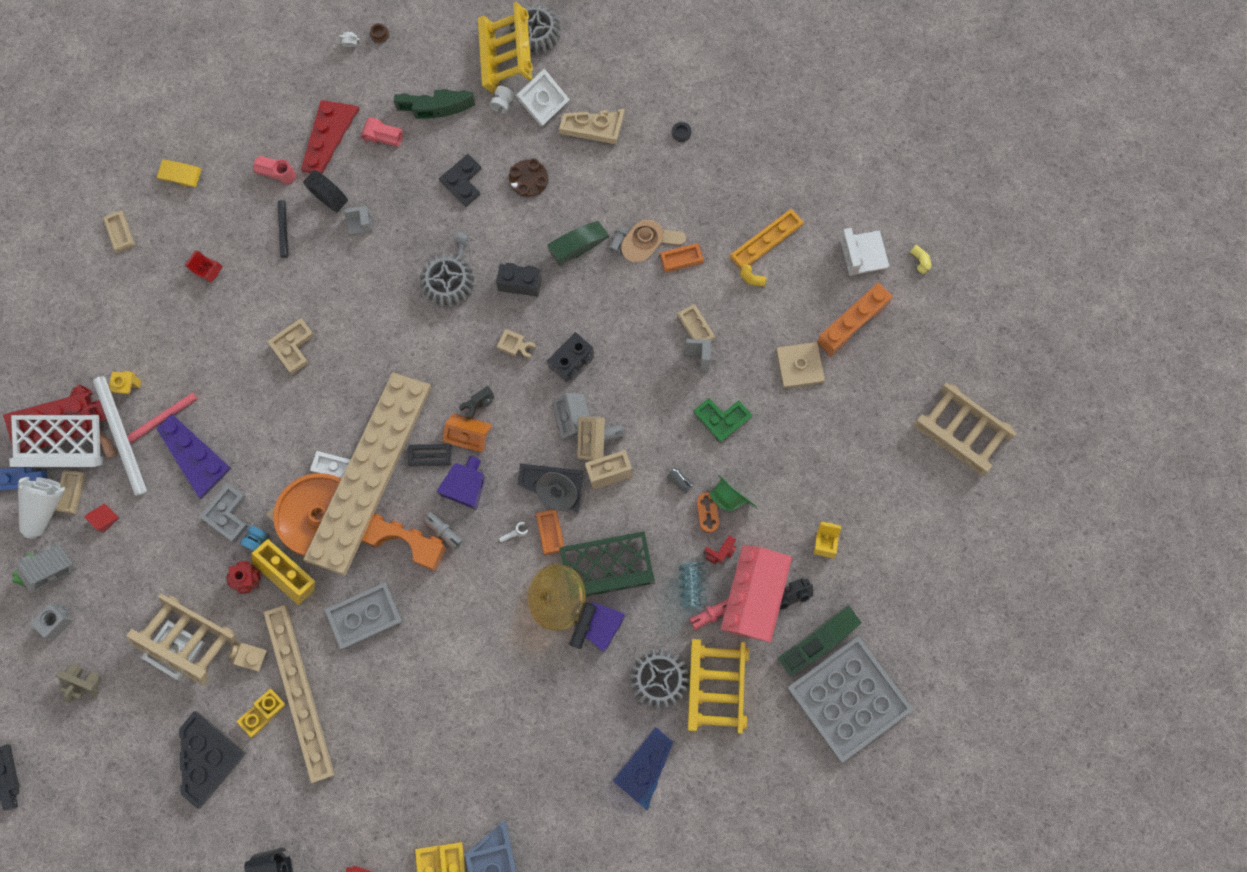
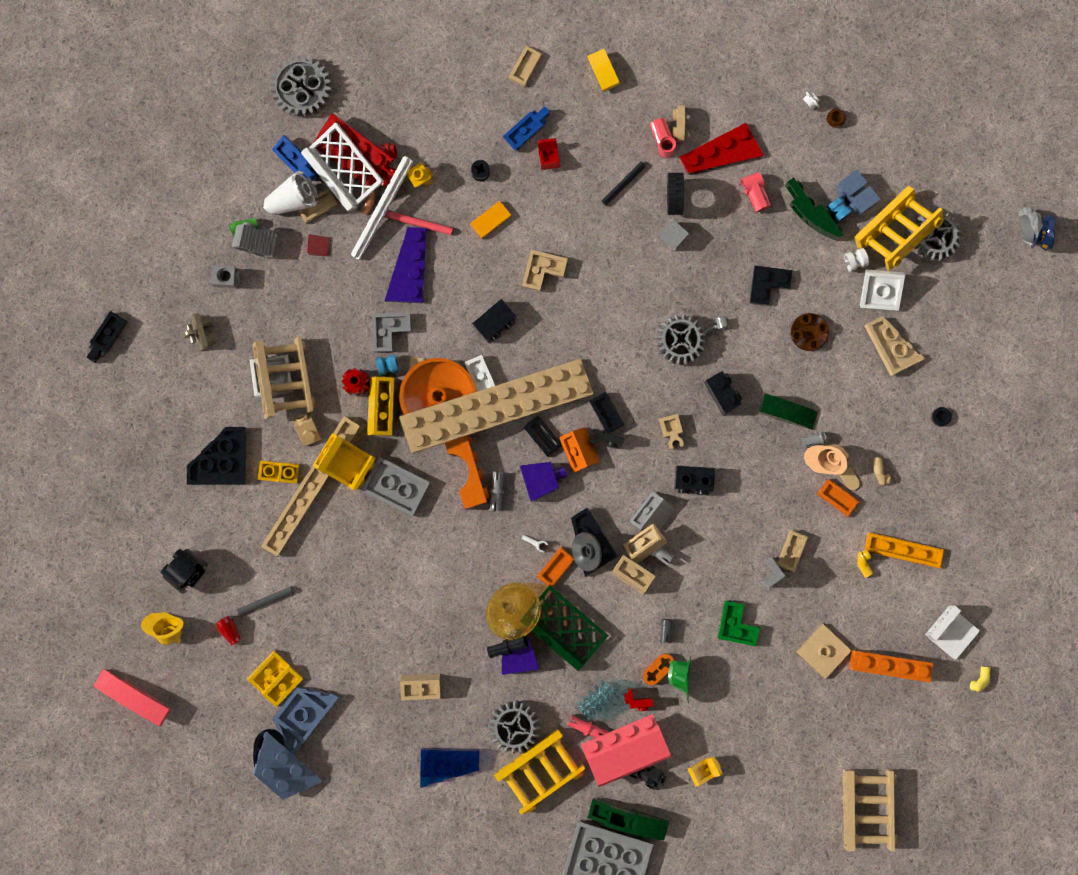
camera: 50 degrees right, 10 degrees up
none -> dark grey bar [237,586,294,616]
none -> yellow panel [313,433,375,491]
none -> tan hinge [400,674,441,700]
none -> light orange tile [470,201,511,239]
none -> black wheel [471,160,490,182]
none -> black brick [472,299,516,343]
none -> blue hinge [503,106,550,152]
none -> black plate [589,392,624,433]
none -> tan plate [672,105,685,143]
none -> dark azure wheel [827,196,853,223]
none -> sand blue piece [836,170,880,216]
none -> tan arm [872,457,891,486]

